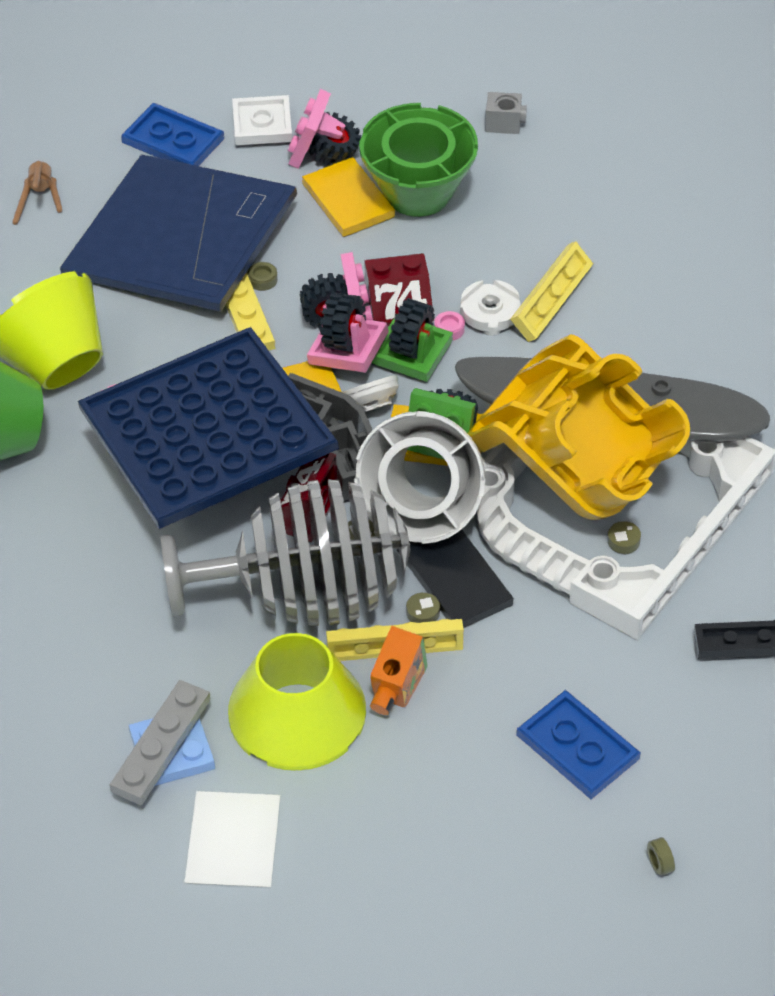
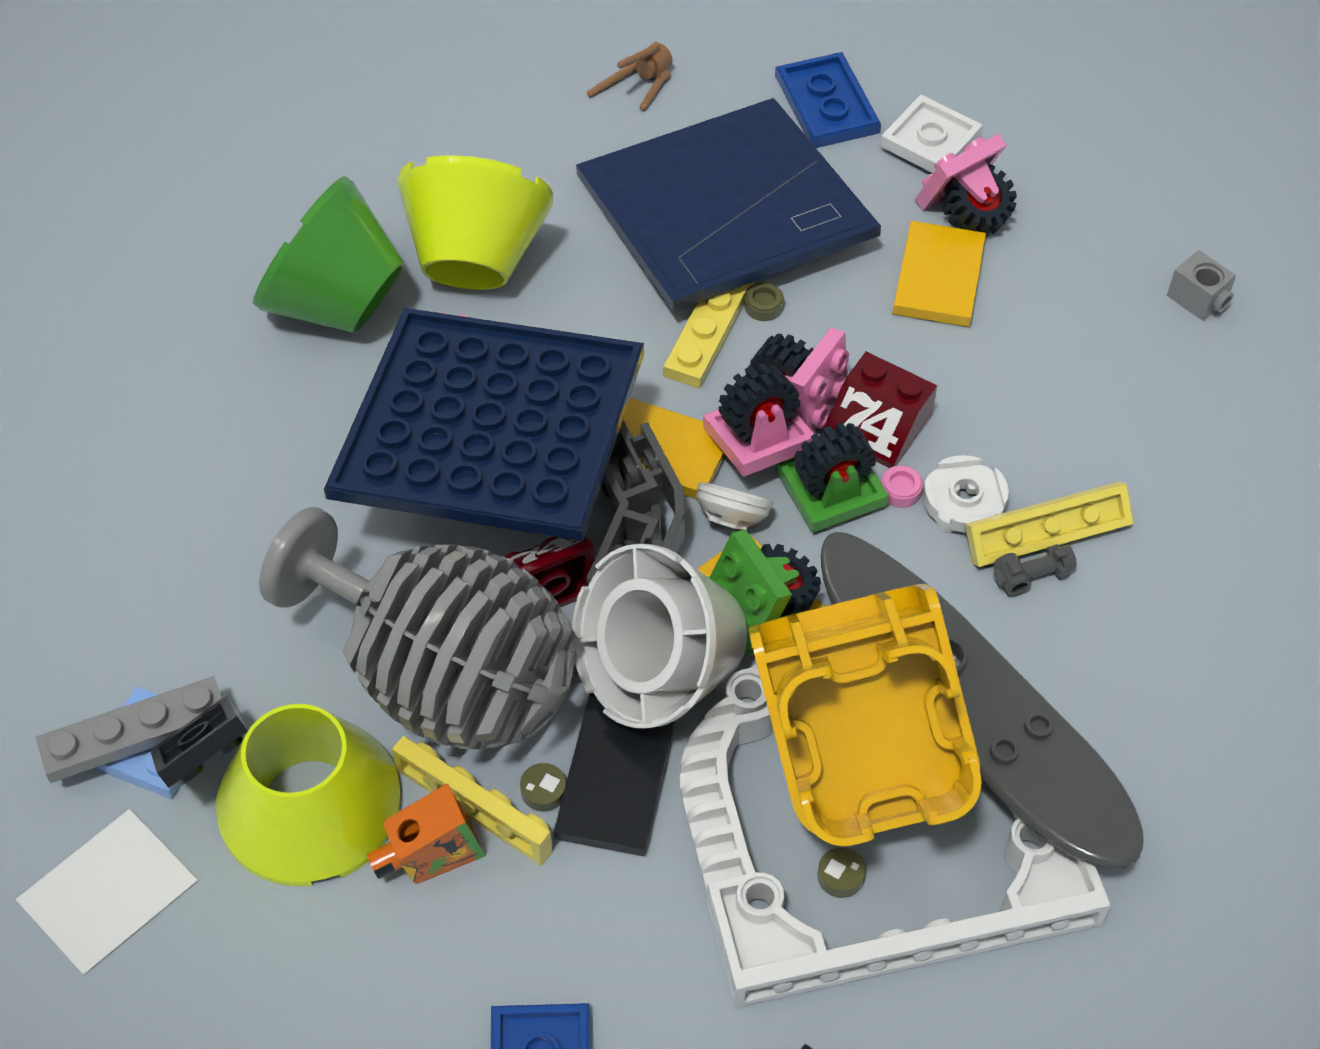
camera: 40 degrees right, 5 degrees up
bright green cone [359,103,478,217] -> none
none -> black plate [150,695,248,788]
none -> dark grey bar [993,544,1077,596]

